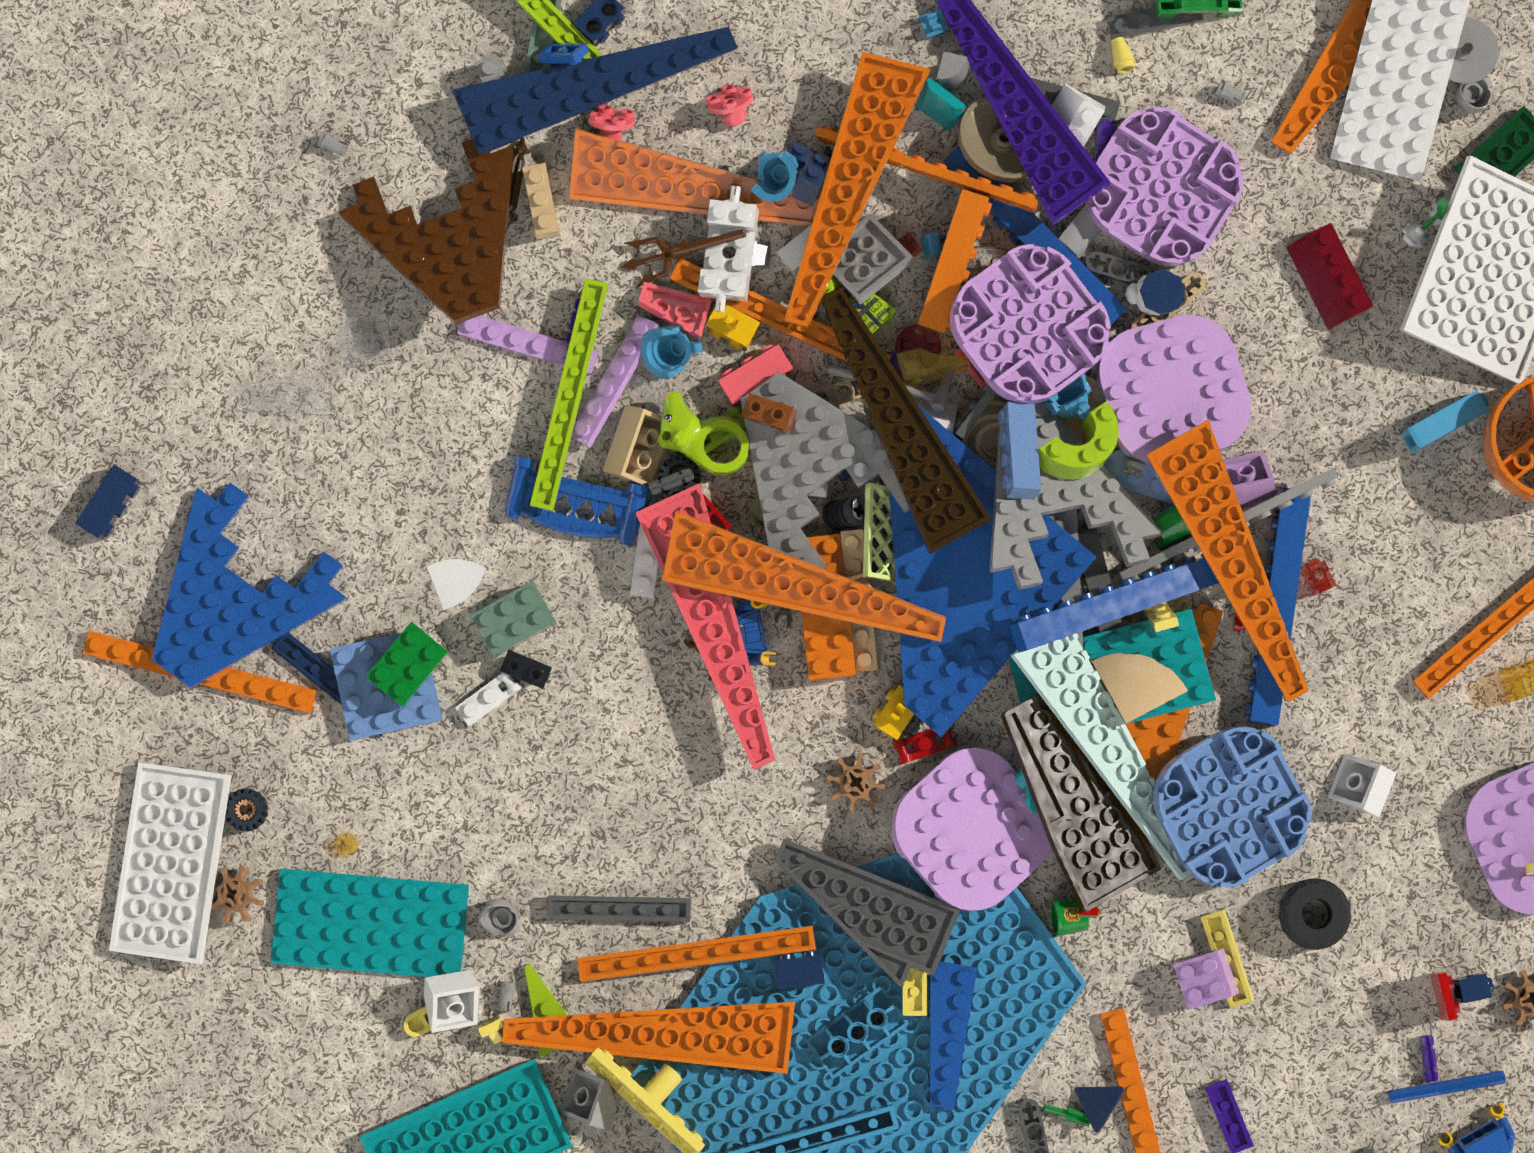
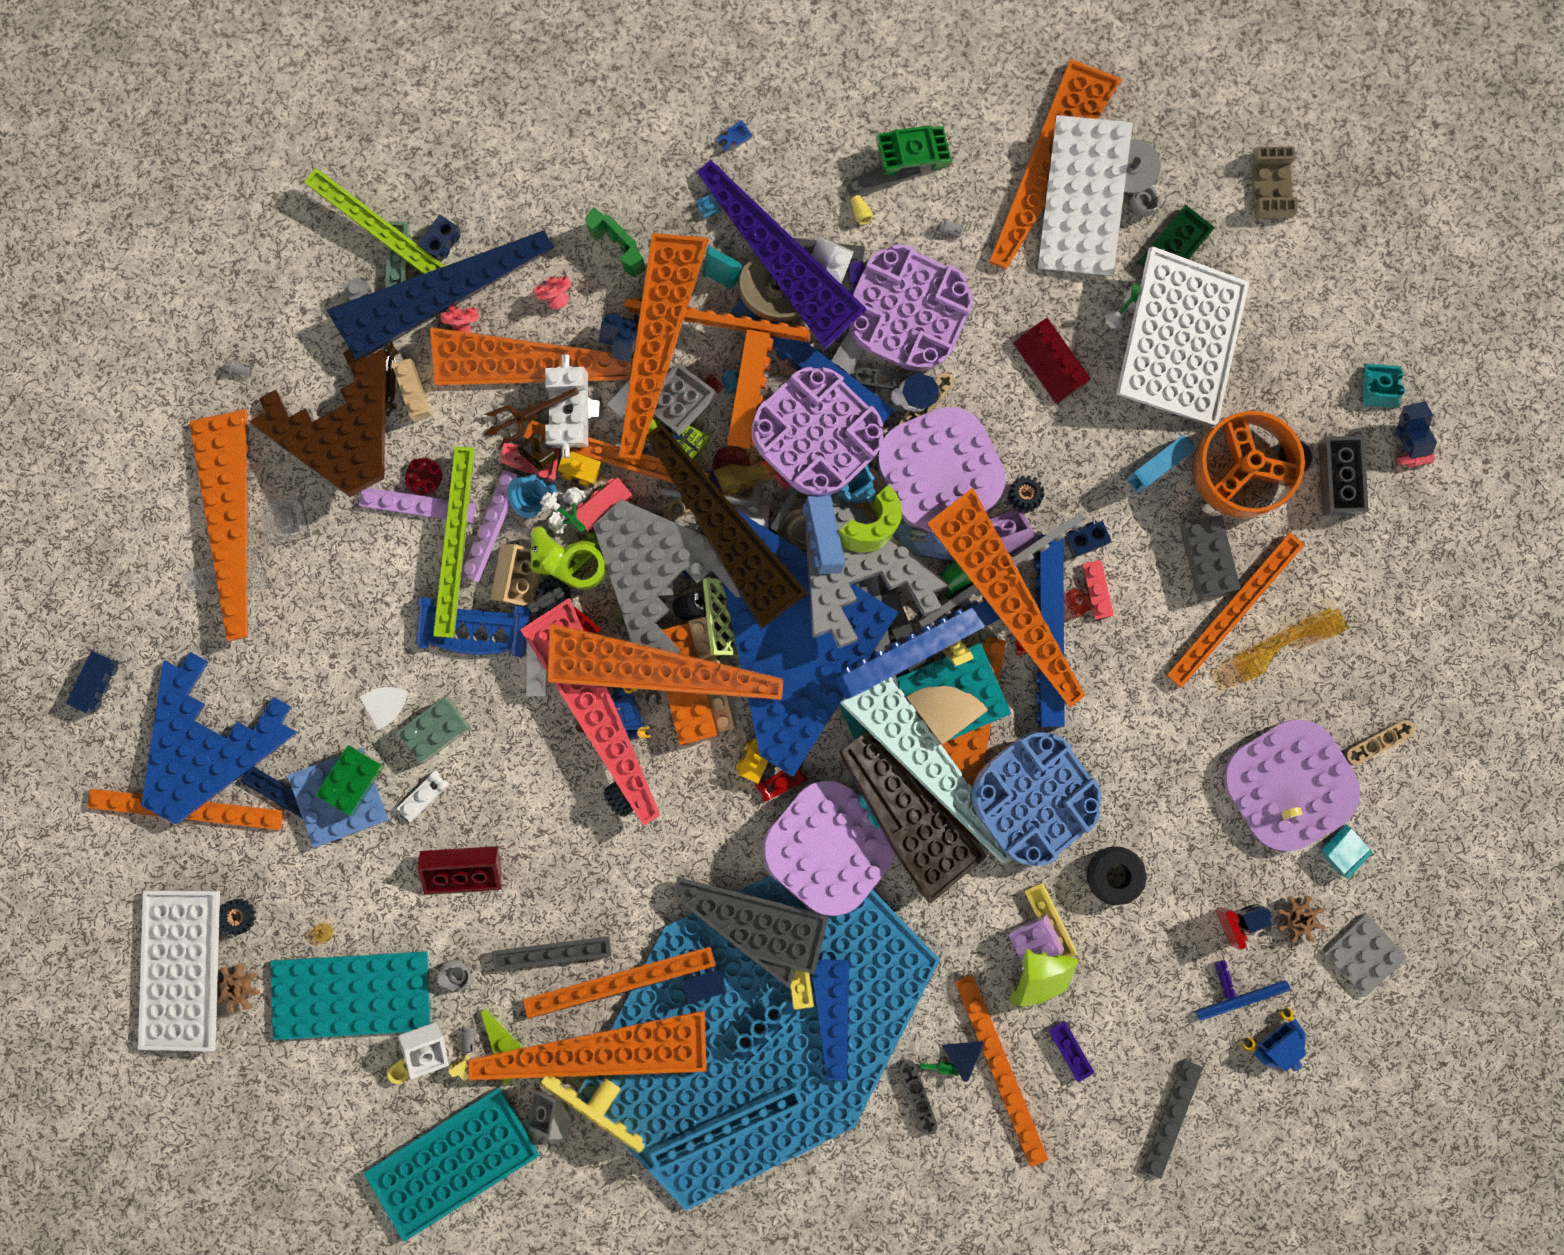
camera: 10 degrees left, 0 degrees up
black hinge [500,649,552,689] -> none
blue plate [538,43,589,65] -> none
dark orange brick [741,393,797,434] -> none
dark azure helmet [752,150,798,202] -> none
medium nougat gear [826,753,885,812] -> none
light grey brick [936,52,971,91] -> none
green hat [1050,899,1100,937] -> none
white slope [1328,754,1396,817] -> none
none -> orange wing [189,409,248,642]
none -> dark red dish [405,458,442,495]
none -> dark red slope [417,846,502,895]
none -> dark brown beam [518,433,557,471]
none -> white plant [540,487,586,534]
none -> green plate [585,207,646,277]
none -> black bush [604,781,634,817]
none -> black bush [1008,475,1045,513]
none -> lime wedge [1009,949,1078,1007]
none -> dark blue brick [1065,520,1112,559]
none -> coral plate [1081,560,1114,620]
none -> dark grey brick [1179,515,1241,600]

